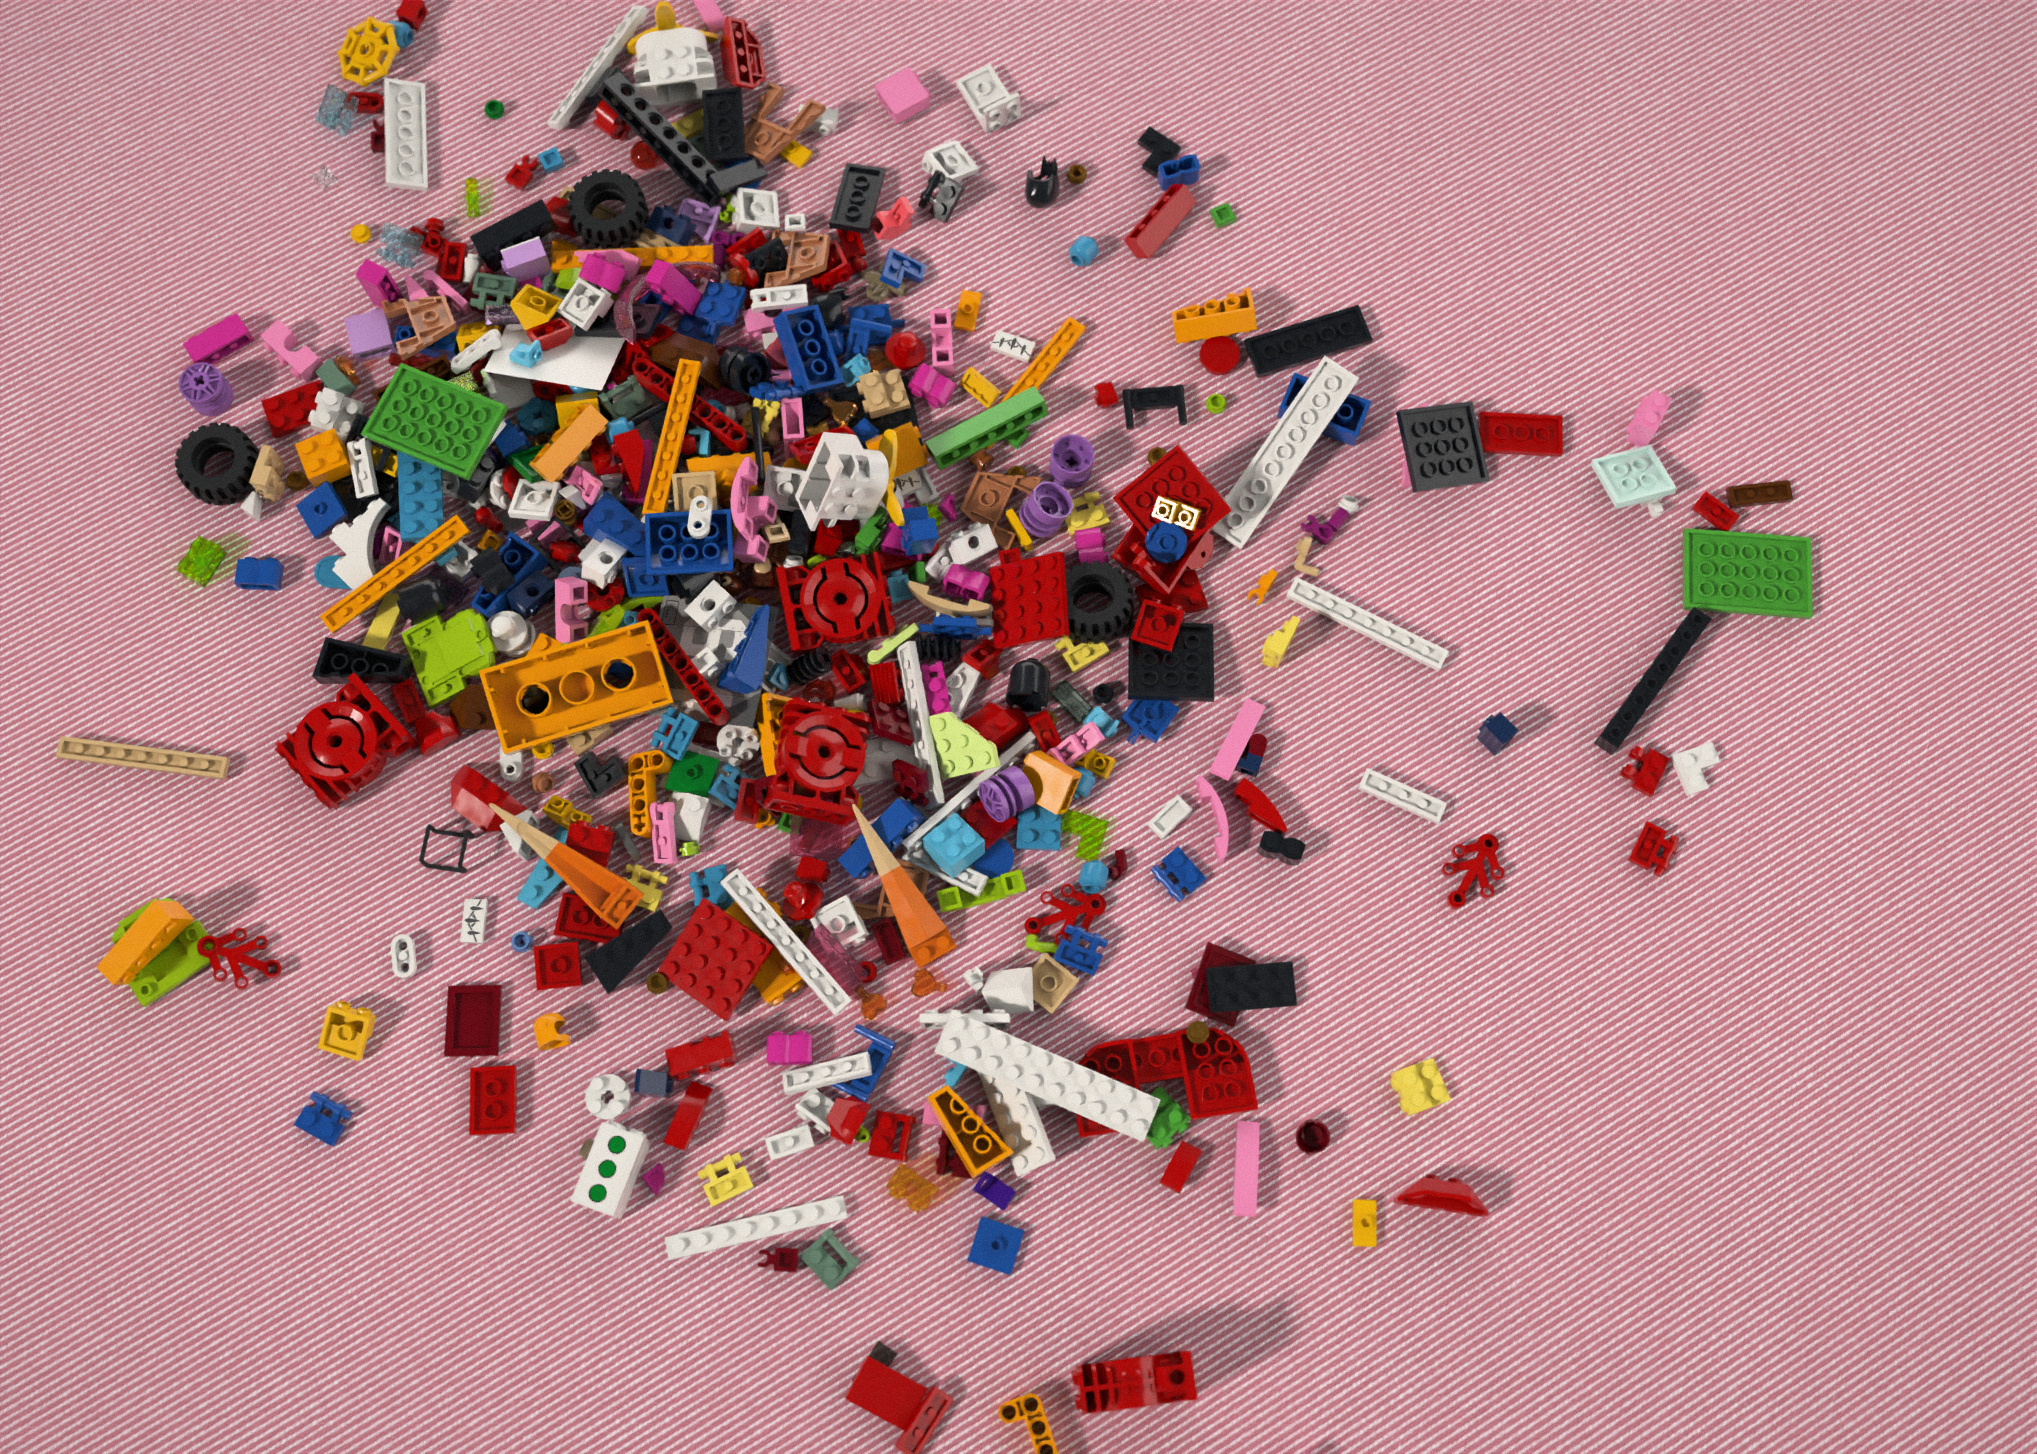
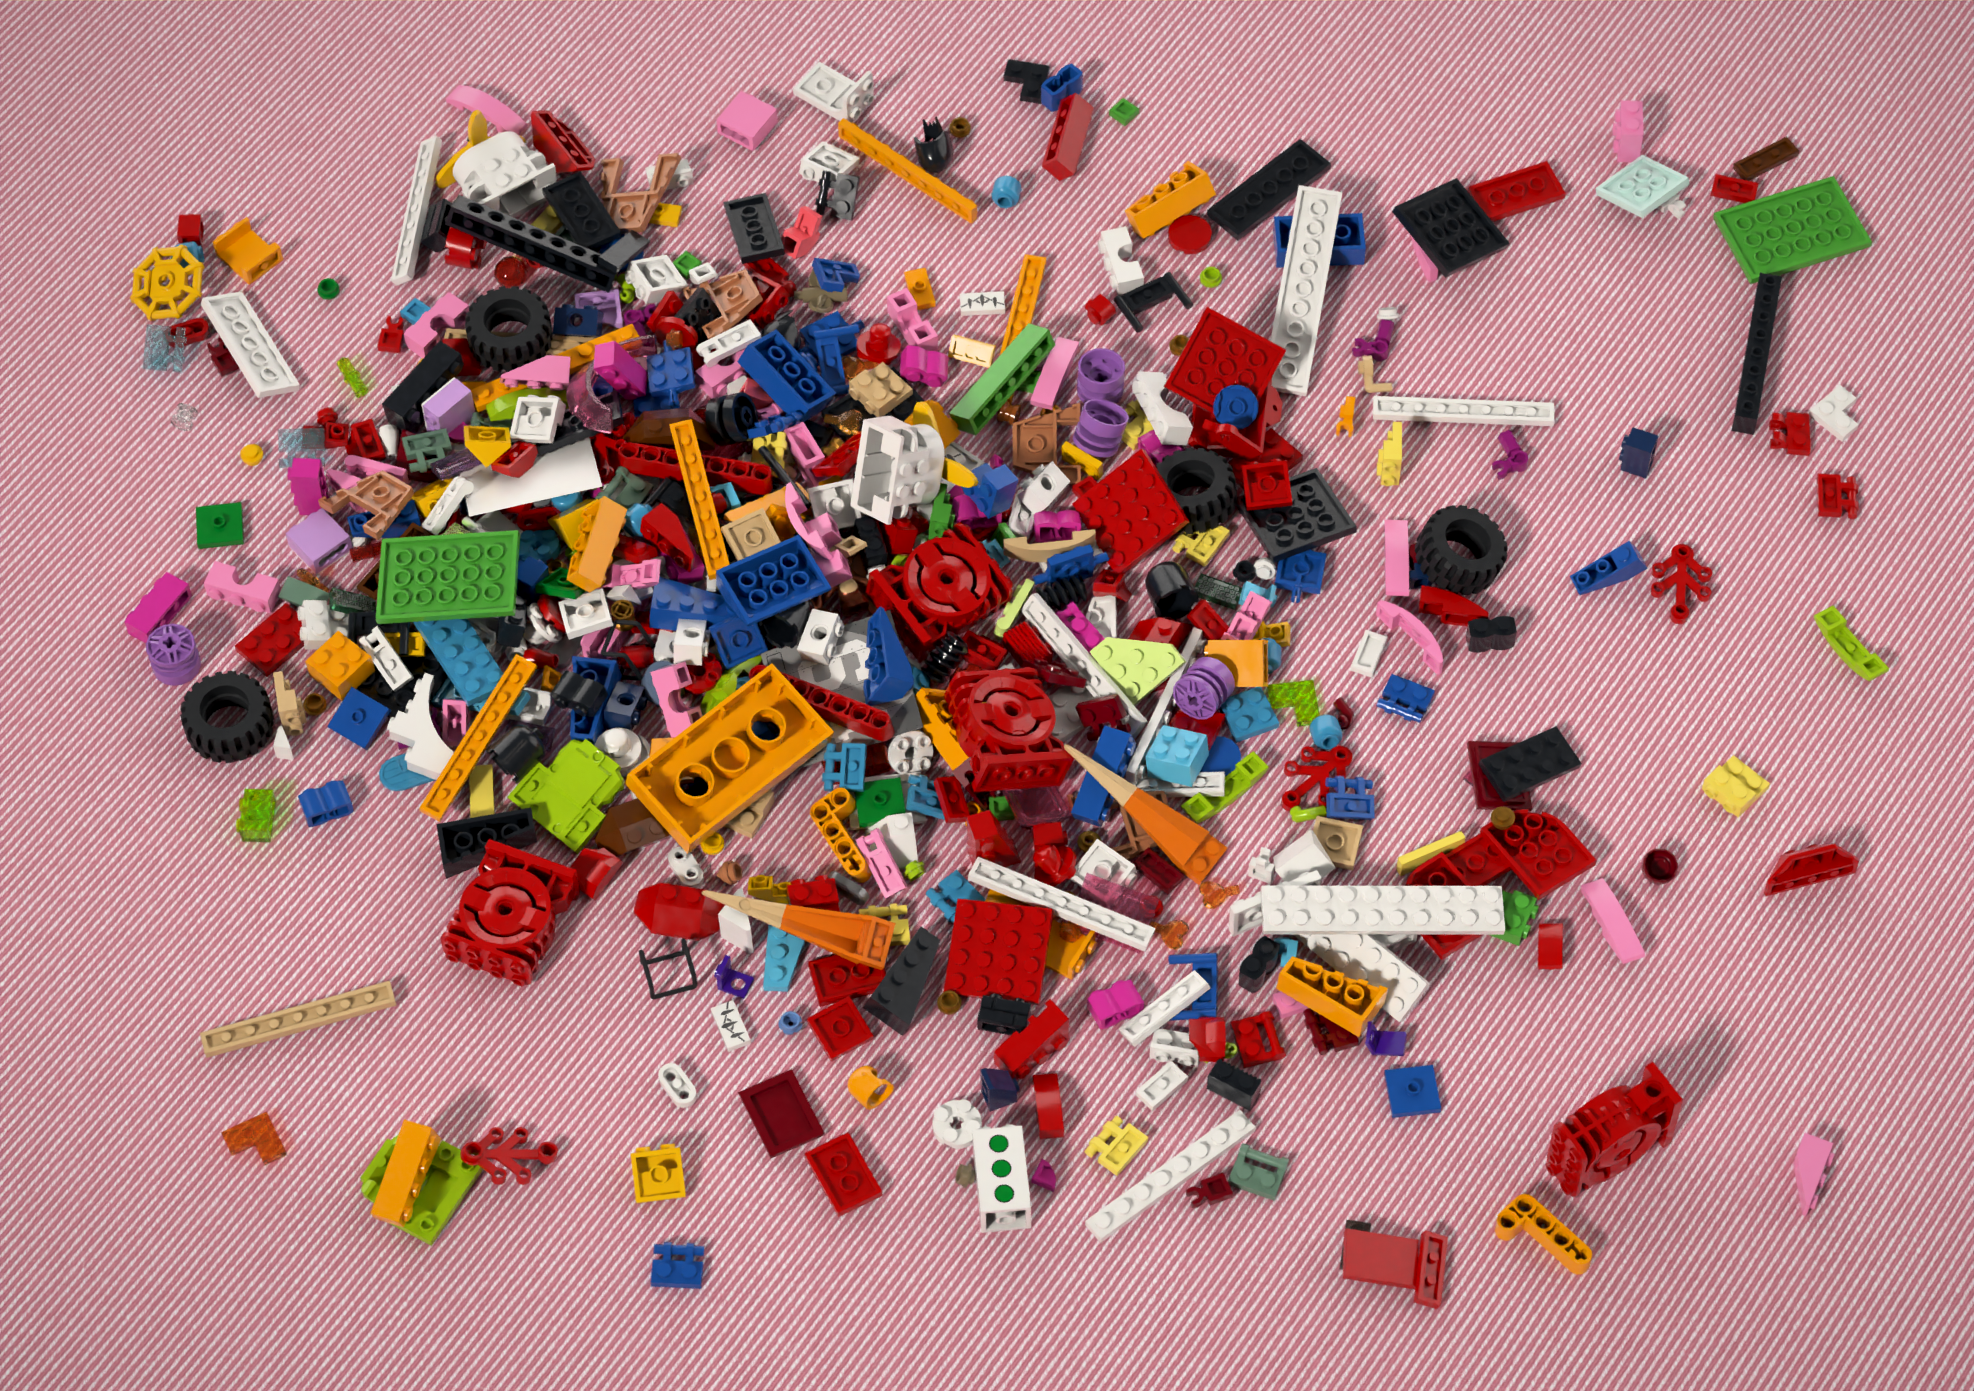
camera: 25 degrees left, 15 degrees down
red plate [391,678,427,726] -> none
medium azure bracket [509,340,542,368] -> none
black plate [574,752,629,799] -> none
dark pink brick [579,252,628,294] -> none
white plate [687,496,713,539] -> none
white bracket [691,646,724,680] -> none
medium azure bracket [839,353,872,387] -> none
clear yellow brick [886,1163,940,1213] -> none
slope [1151,496,1202,531] -> none
yellow plate [1352,1199,1376,1247] -> none
white plate [1358,768,1447,824] -> none
none -> green plate [196,502,244,549]
none -> light orange panel [213,217,283,285]
none -> clear orange plate [221,1111,287,1166]
none -> tile [329,588,376,614]
none -> bright pink arch [404,292,469,358]
none -> bright green tile [672,251,702,280]
none -> dark purple bracket [714,955,754,999]
none -> light orange plate [838,118,977,224]
none -> red wedge [967,810,1022,867]
none -> black brick [977,994,1031,1035]
none -> bright pink slope [1030,337,1079,410]
none -> pearl gold plate [1077,831,1101,854]
none -> white arch [1098,226,1144,296]
none -> white arch [1132,371,1193,445]
none -> black brick [1207,1059,1261,1111]
none -> black brick [1238,936,1280,993]
none -> white plate [1253,557,1276,580]
none -> light yellow tile [1397,831,1465,876]
none -> black tyre [1415,505,1508,595]
none -> magenta bar [1492,430,1528,479]
none -> blue slope [1570,541,1647,595]
none -> lime slope [1814,606,1889,681]

